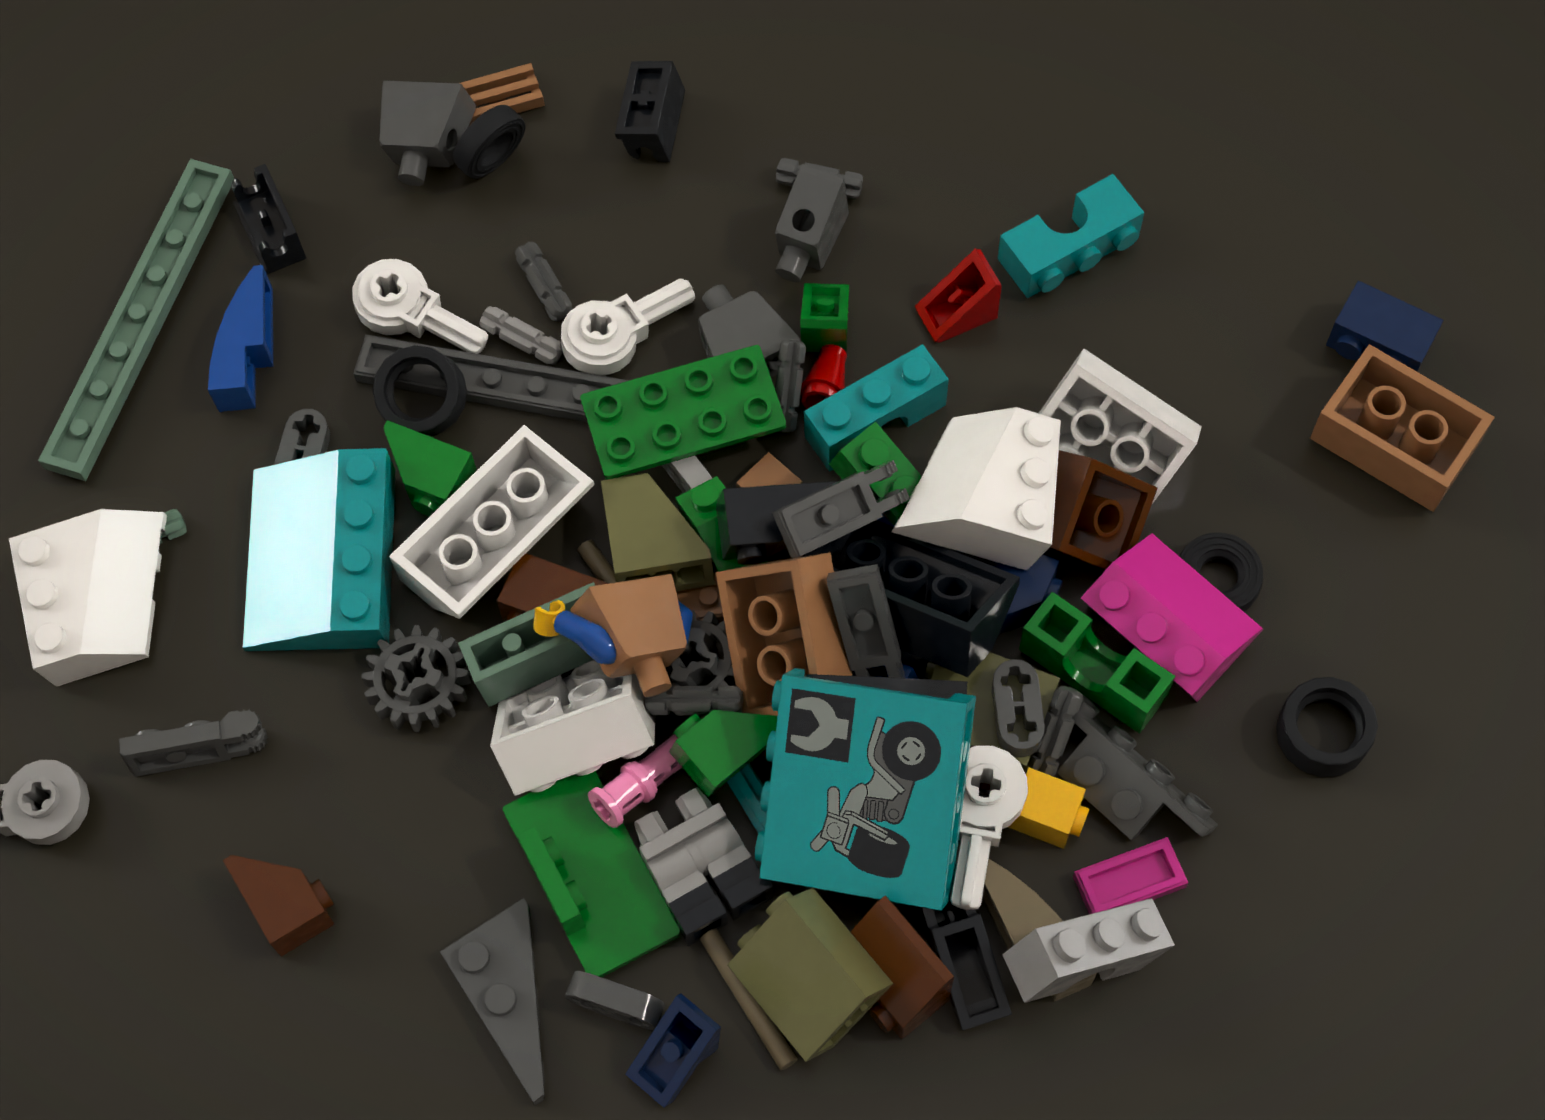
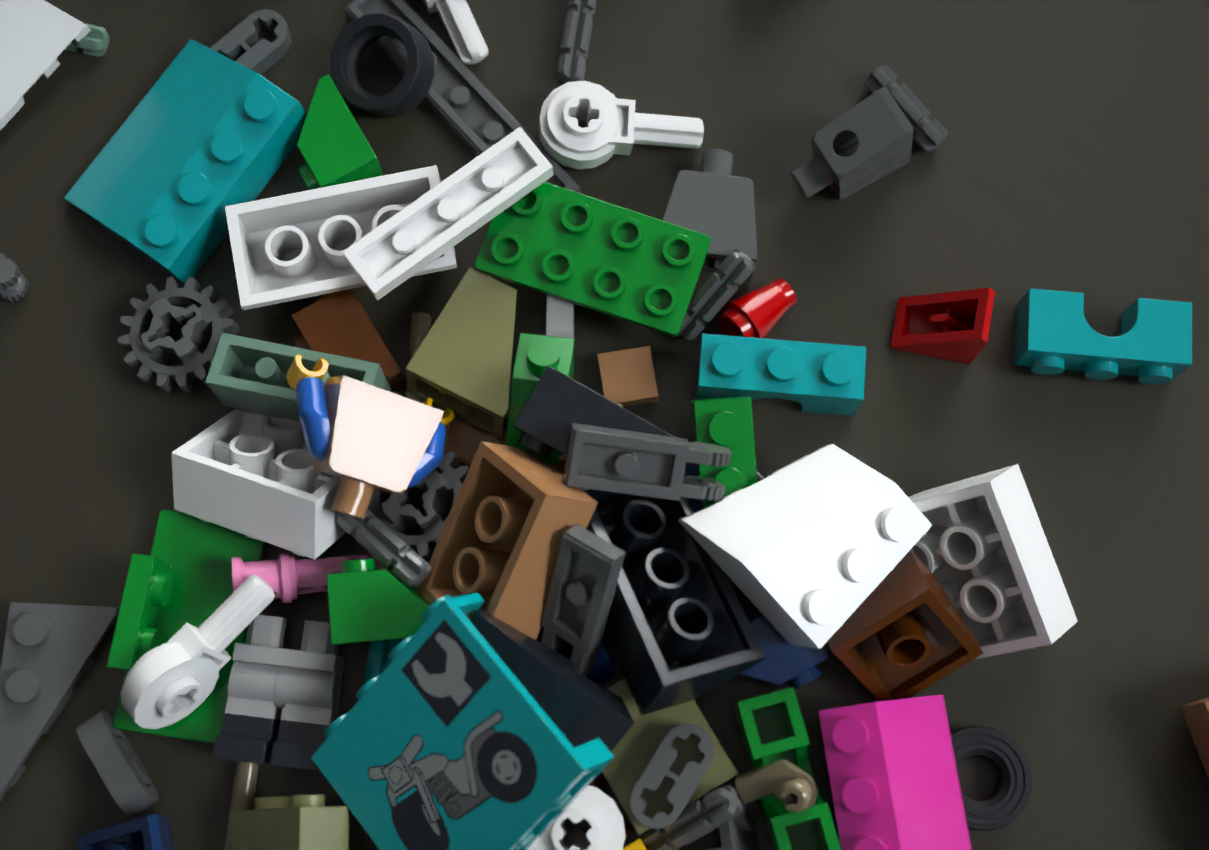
camera: 35 degrees right, 10 degrees up
light grey axle [479,306,563,364] -> none
green slope [800,283,849,352] -> none
none -> white piece [120,574,275,729]
none -> white plate [342,127,554,301]
none -> dark tan arm [735,759,817,813]

